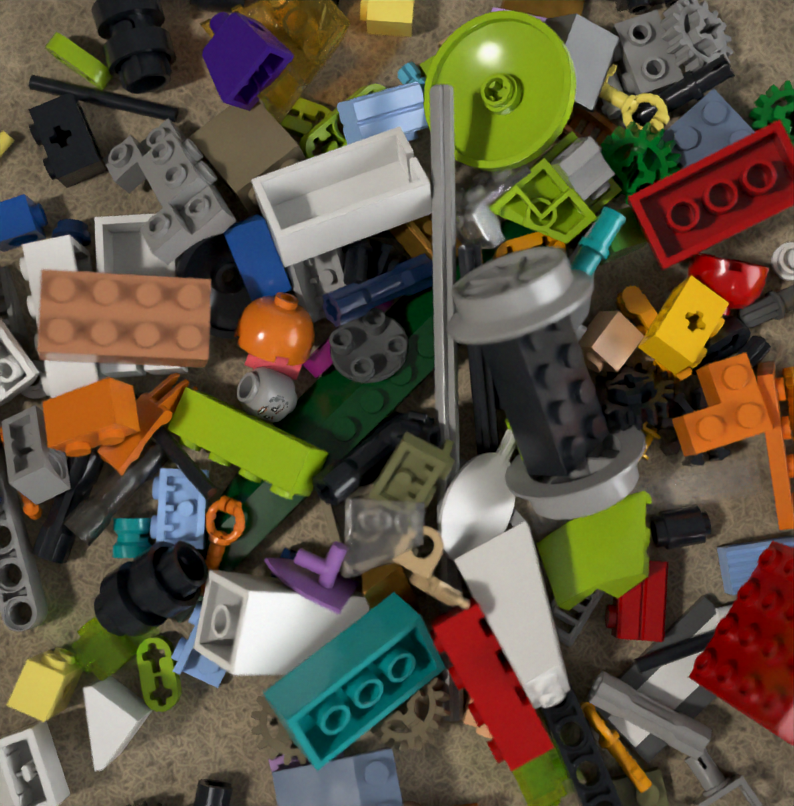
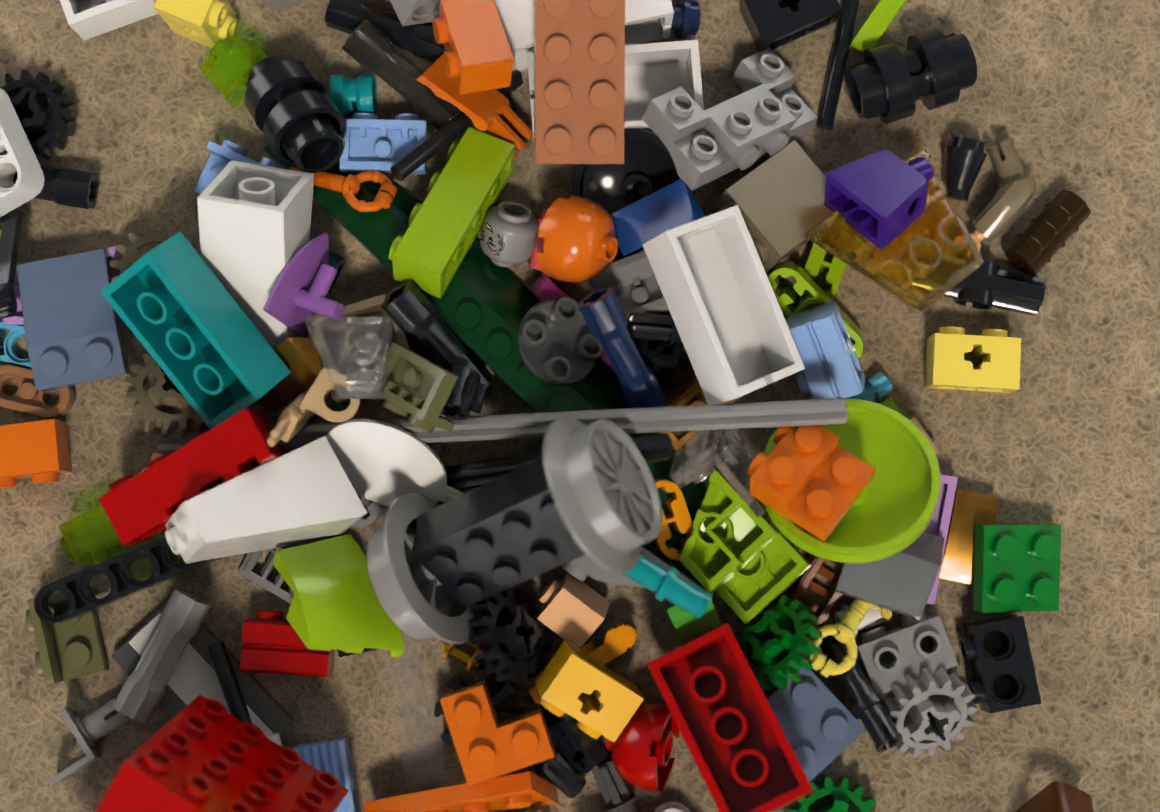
camera: 90 degrees right, 0 degrees up
white slope [83,675,152,771] -> none
lime beam [136,636,182,712] -> none
light grey arch [550,137,615,201] -> none
light orange piece [579,701,653,793] -> none
black brick [650,505,711,550] -> none
none -> orange plate [748,425,876,542]

